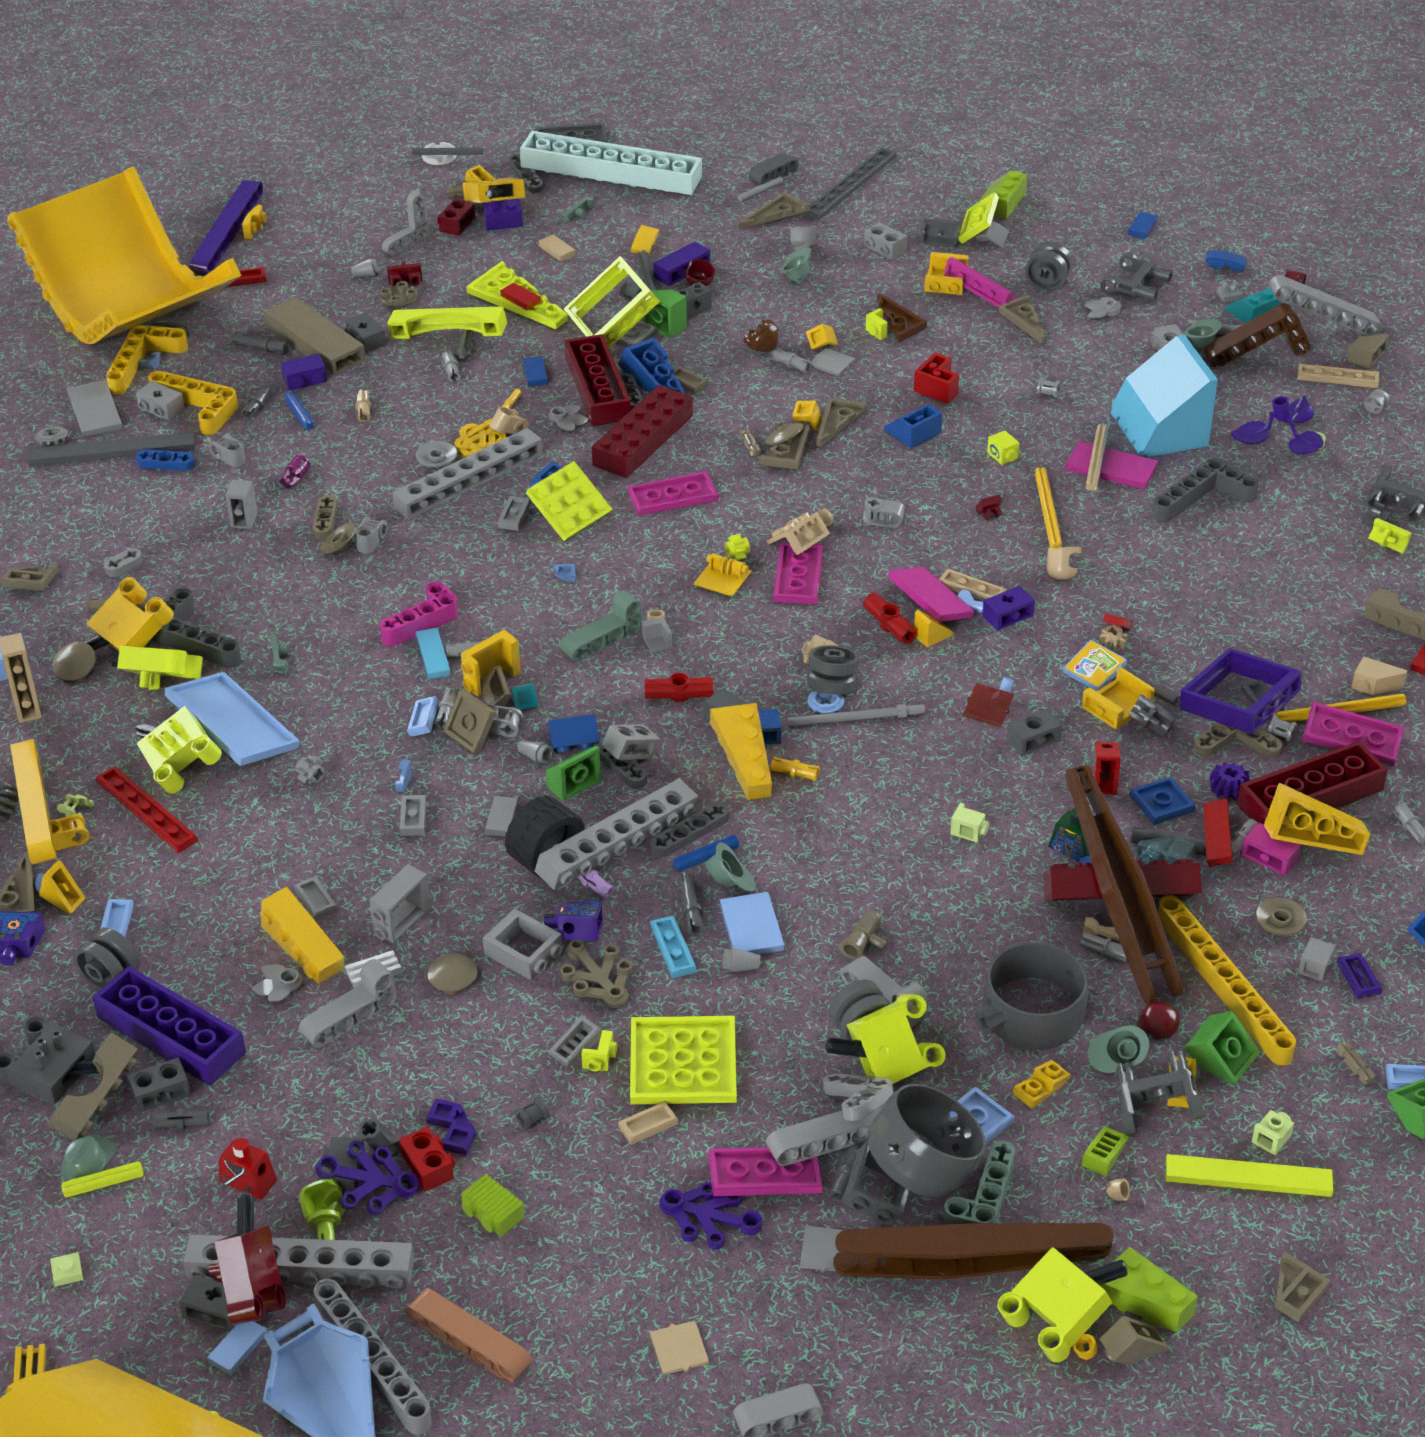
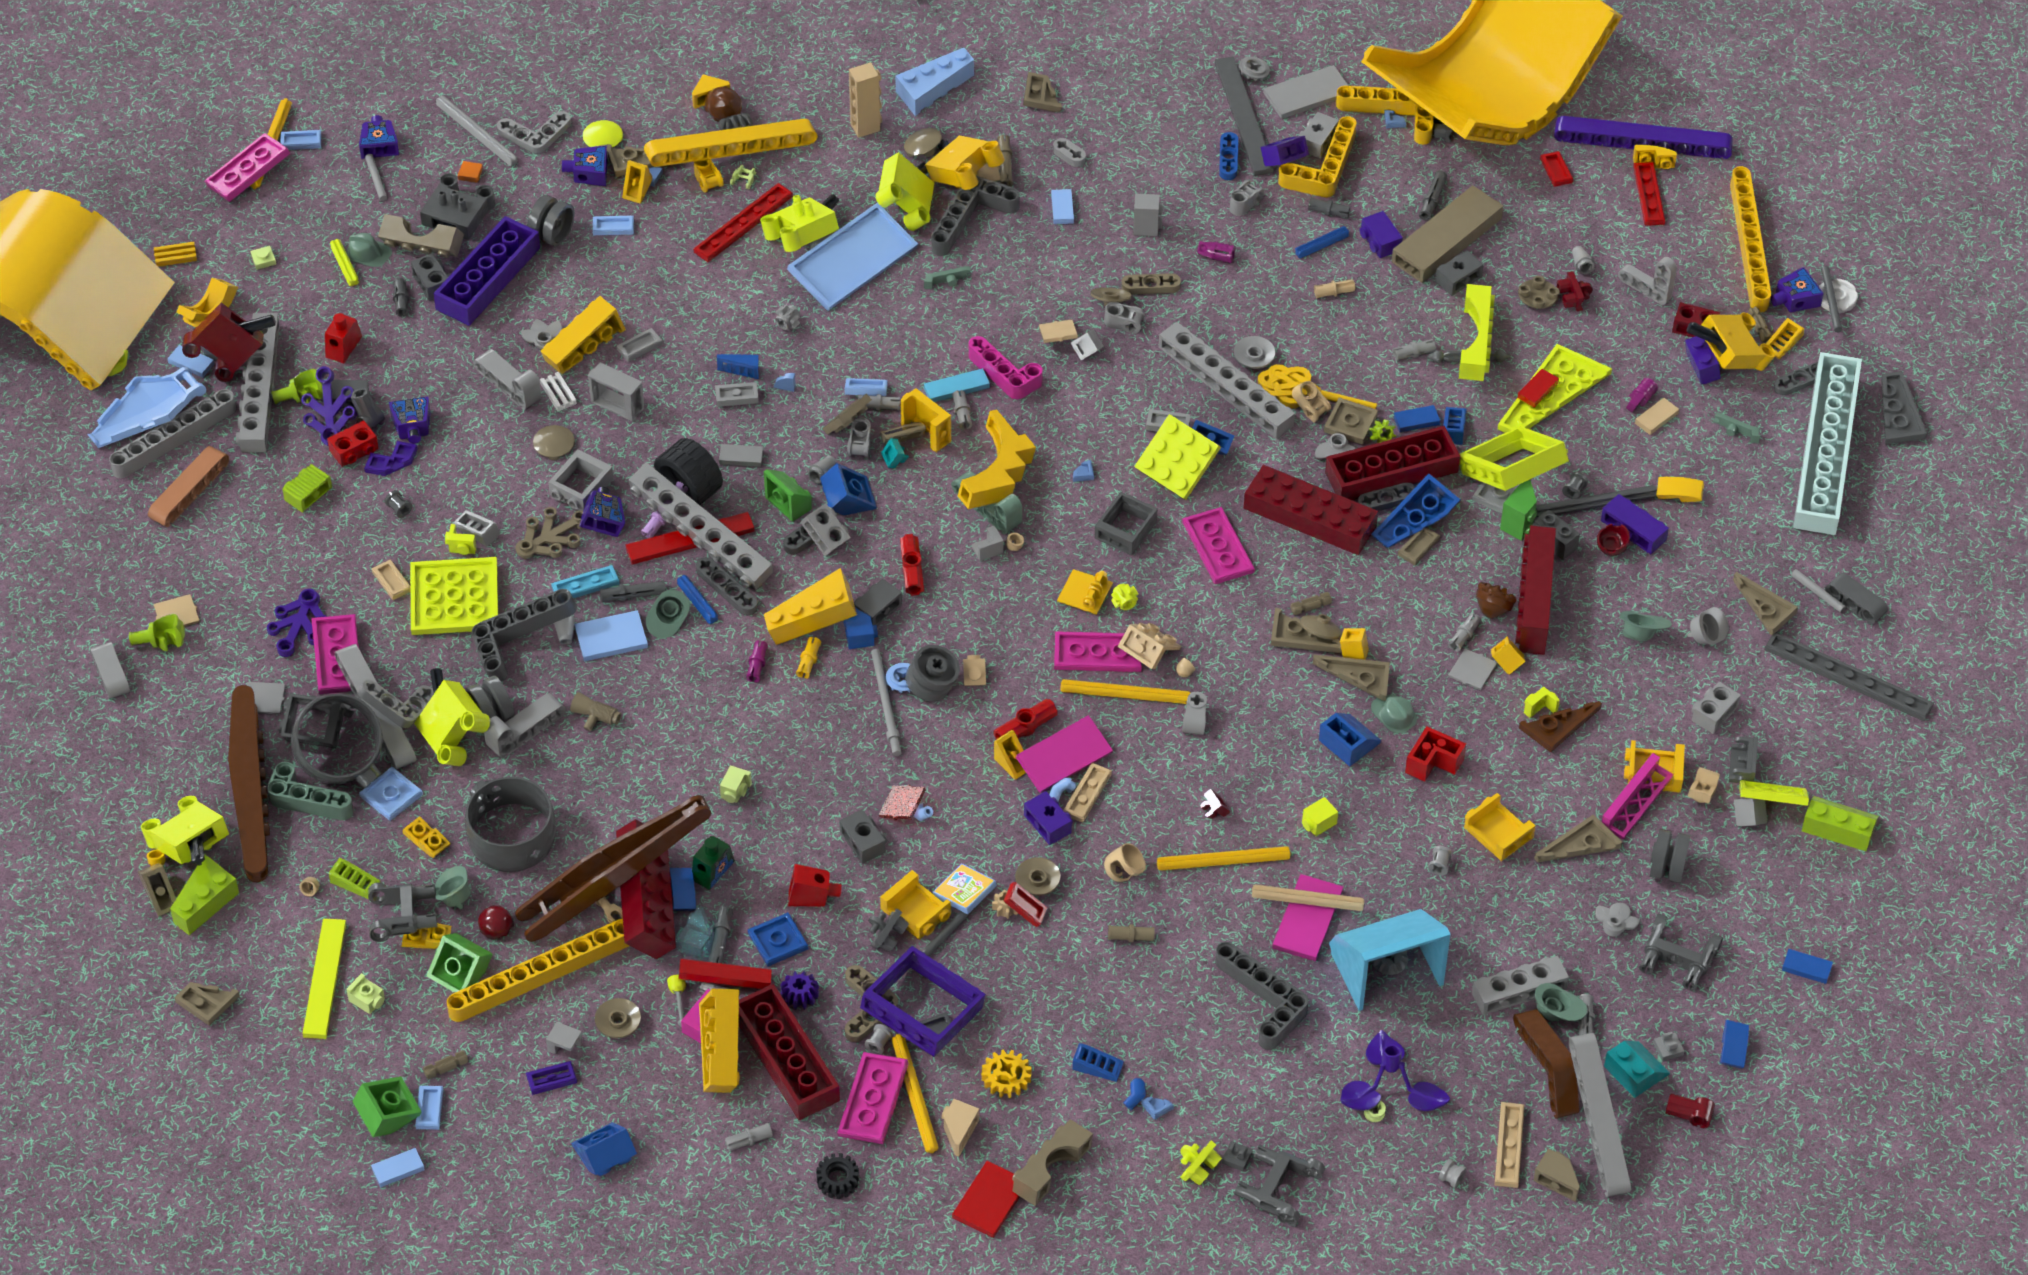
camera: 85 degrees right, 10 degrees up
none -> lime piece [129,614,185,651]
none -> yellow arch [176,278,238,327]
none -> torso [389,396,431,444]
none -> dark grey beam [472,589,577,682]
none -> red tile [625,512,755,565]
none -> neon yellow hinge [667,975,686,1027]
none -> blue slope [717,354,759,379]
none -> magenta pin [746,640,768,682]
none -> yellow arch [957,409,1036,509]
none -> yellow gear [981,1050,1032,1098]
none -> dark tan dish [1015,857,1060,896]
none -> tan piece [1039,320,1078,343]
none -> light blue tile [1051,189,1074,224]
none -> yellow axle [1061,679,1191,704]
none -> light grey panel [1071,329,1104,360]
none -> blue slope [1072,1043,1124,1082]
none -> dark grey window [1095,492,1158,556]
none -> dark tan pin [1108,924,1155,943]
none -> blue arm [1123,1078,1146,1111]
none -> medium blue tile [1141,1097,1174,1120]
none -> dark purple brick [1260,136,1309,166]
none -> dark tan plate [1324,398,1378,445]
none -> lime gear [1369,419,1396,443]
none -> sand green piece [1371,694,1417,733]
none -> blue slope [1443,407,1467,445]
none -> yellow panel [1464,793,1536,861]
none -> dark red brick [1515,525,1556,655]
none -> magenta hinge [1626,378,1658,413]
none -> red tile [1633,162,1665,226]
none -> tan bracket [1688,767,1720,804]
none -> yellow beam [1730,166,1771,312]
none -> dark purple torso [1770,267,1824,312]

